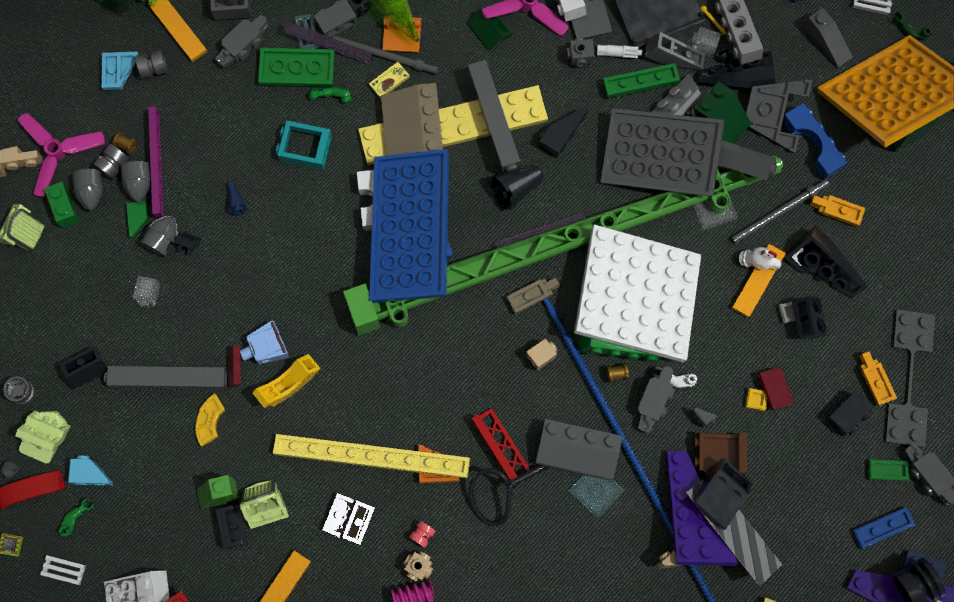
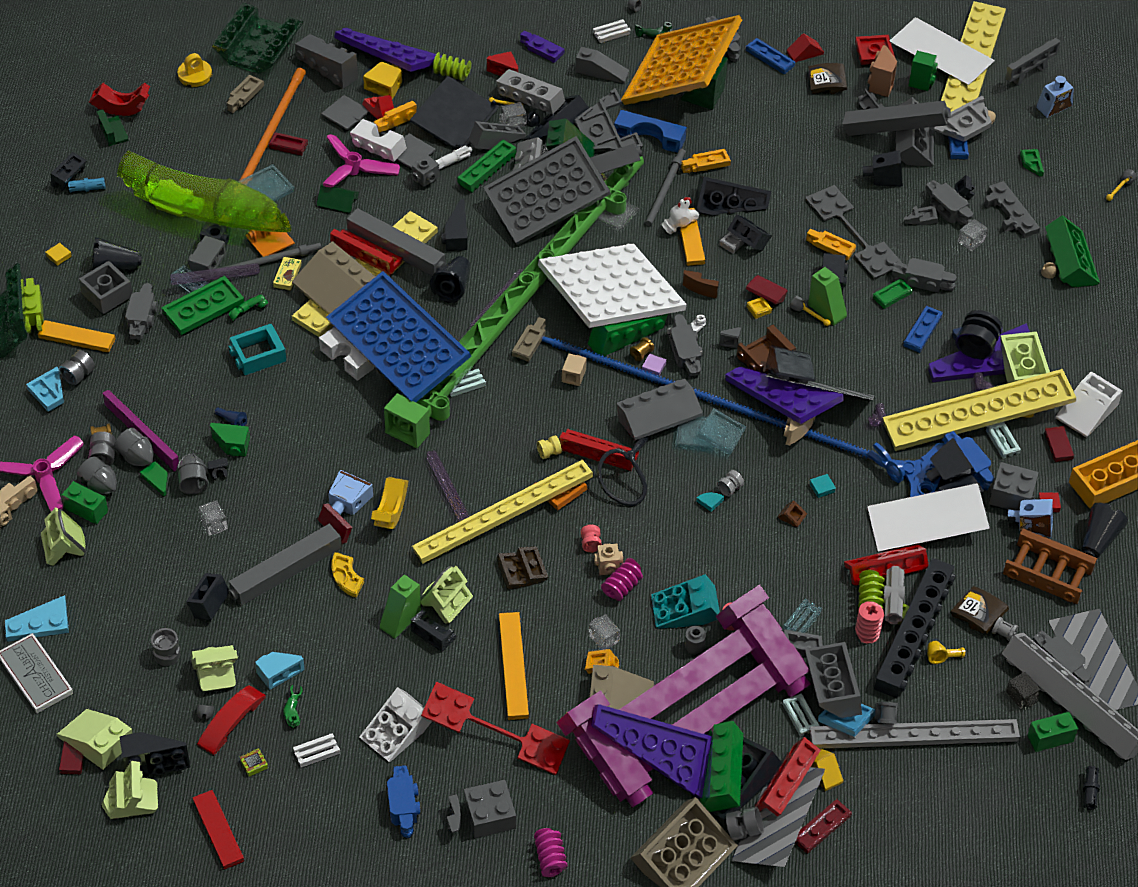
camera: 40 degrees left, 25 degrees down
none -> green slope [210,423,250,456]
none -> red fence [330,229,403,275]
none -> clear purple axle [427,450,470,522]
none -> light aqua tile [450,369,486,397]
none -> light yellow wheel [537,435,562,459]
none -> lavender tile [642,354,666,376]
none -> reddish brown slope [682,270,719,299]
none -> teal tile [696,492,724,512]
none -> clear light blue tile [697,408,746,455]
none -> light grey wheel [717,470,744,497]
none -> hinge [790,295,831,326]
none -> bright green slope [808,267,847,326]
none -> clear purple arm [868,403,886,427]

